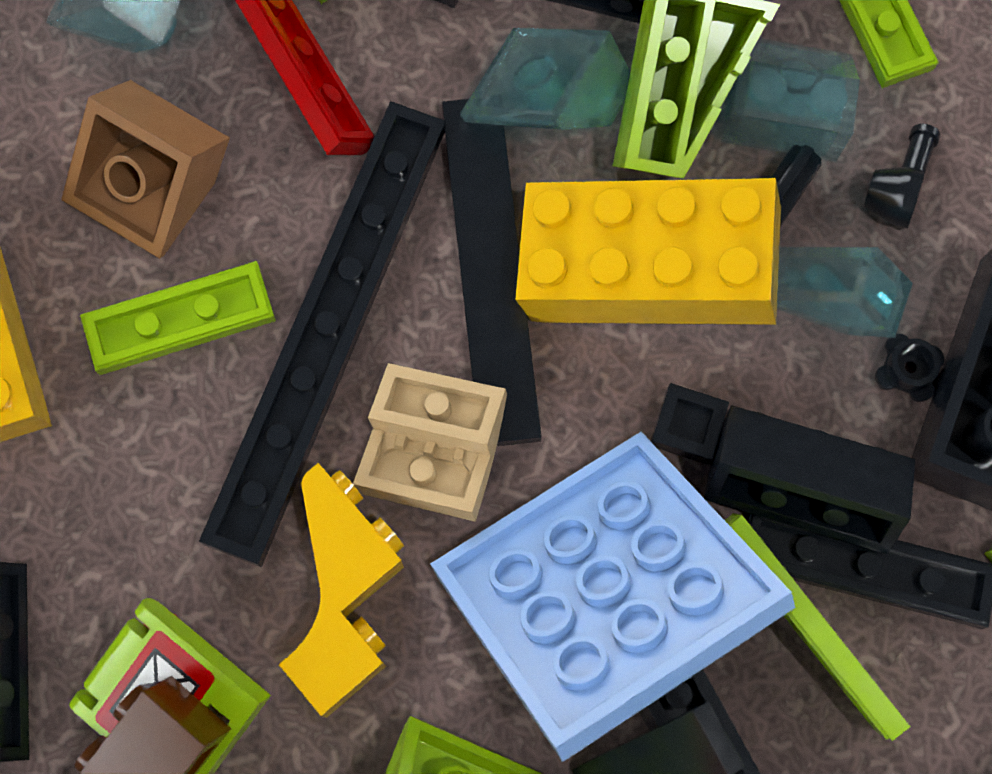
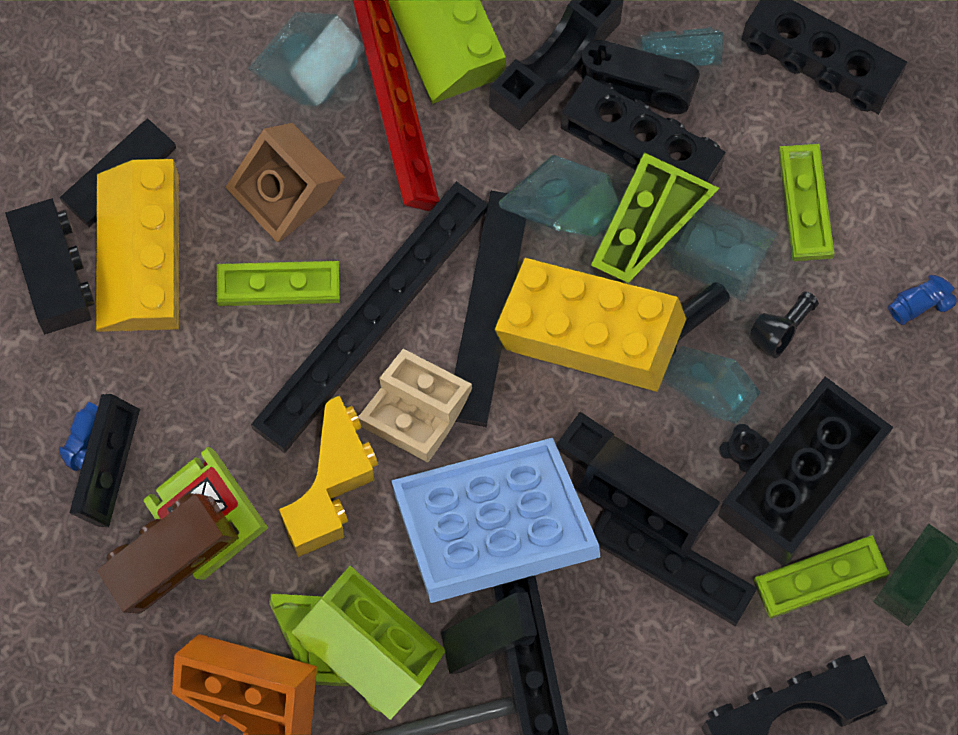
camera: 20 degrees right, 5 degrees down
lime tile [725,513,910,741] -> none

